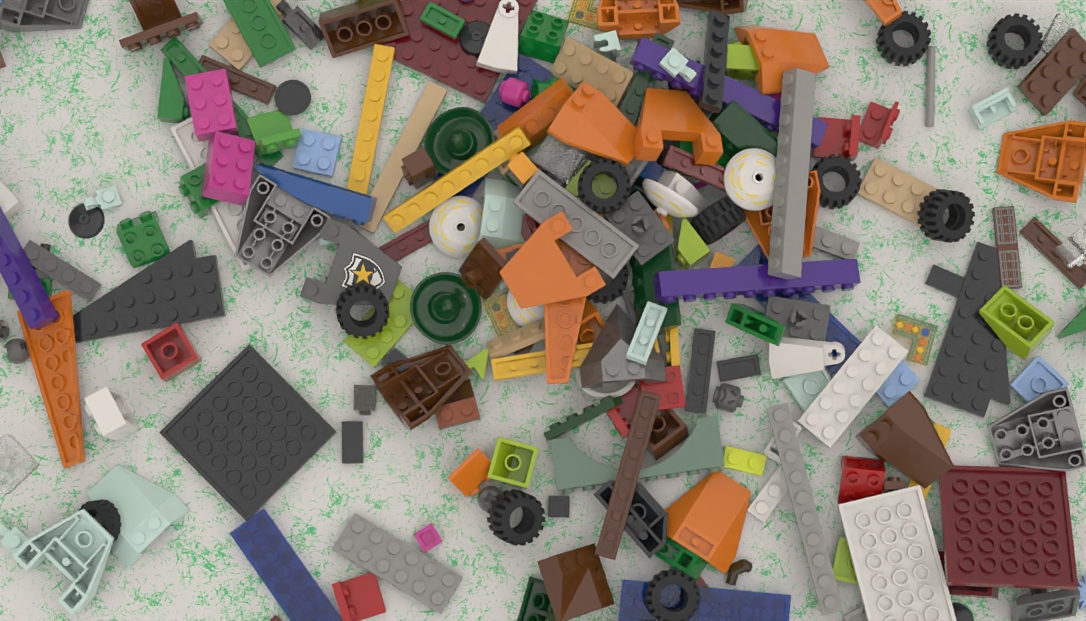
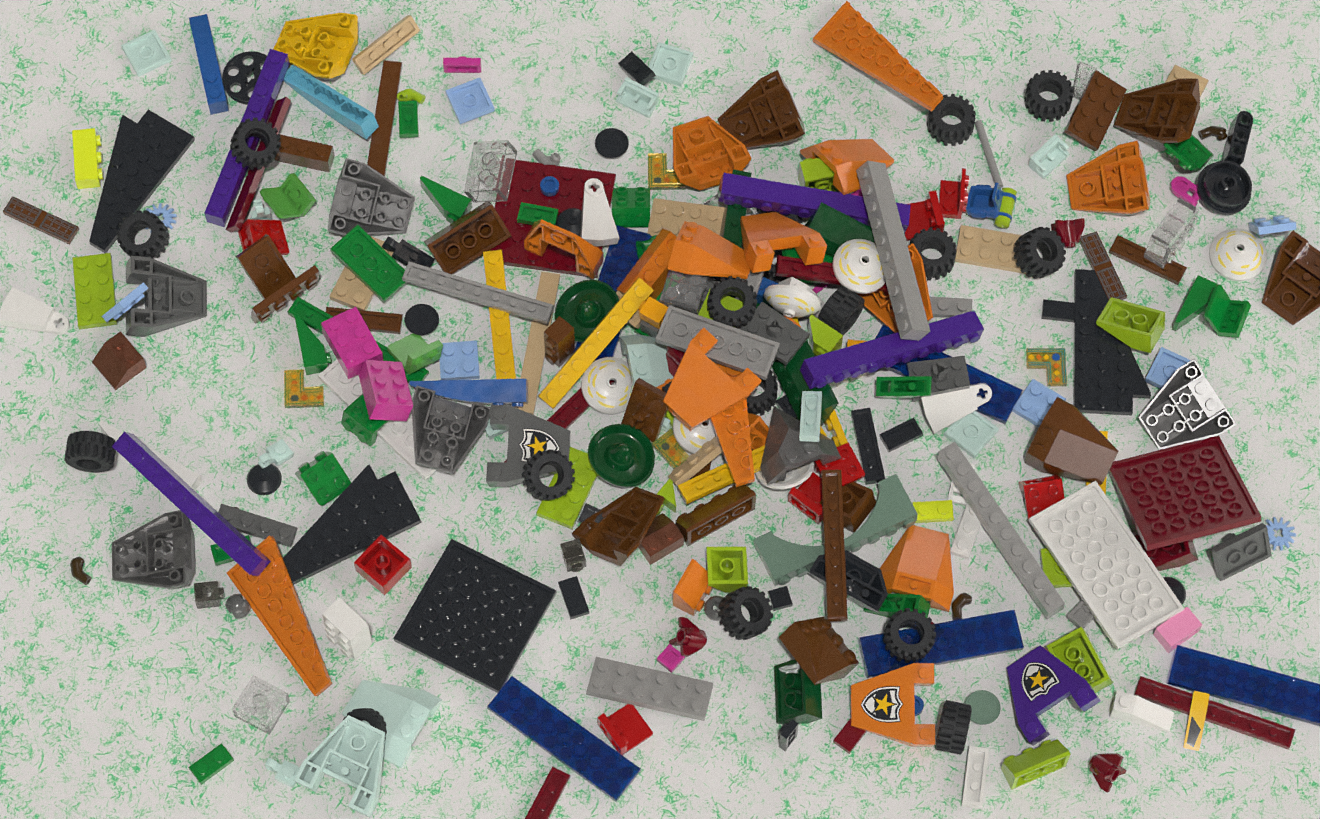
camera: 20 degrees left, 15 degrees down
dark pink head [499,77,531,107] -> none
dark green plate [543,395,624,441] -> none
light aqua hinge [593,30,621,61] -> none
light aqua plate [658,48,697,83] -> none
black plate [699,10,730,114] -> none
dark grey head [712,383,744,413] -> none
white plate [797,325,909,448] -> none
reddish brown plate [883,477,906,491] -> none
none -> clear yellow tile [284,369,324,408]
none -> light grey tile [402,262,554,325]
none -> orange wedge [524,219,604,279]
none -> dark red brick [669,617,707,657]
none -> reddish brown slope [675,485,756,547]
none -> blue piece [966,182,1017,229]
none -> dark red brick [1051,218,1085,248]

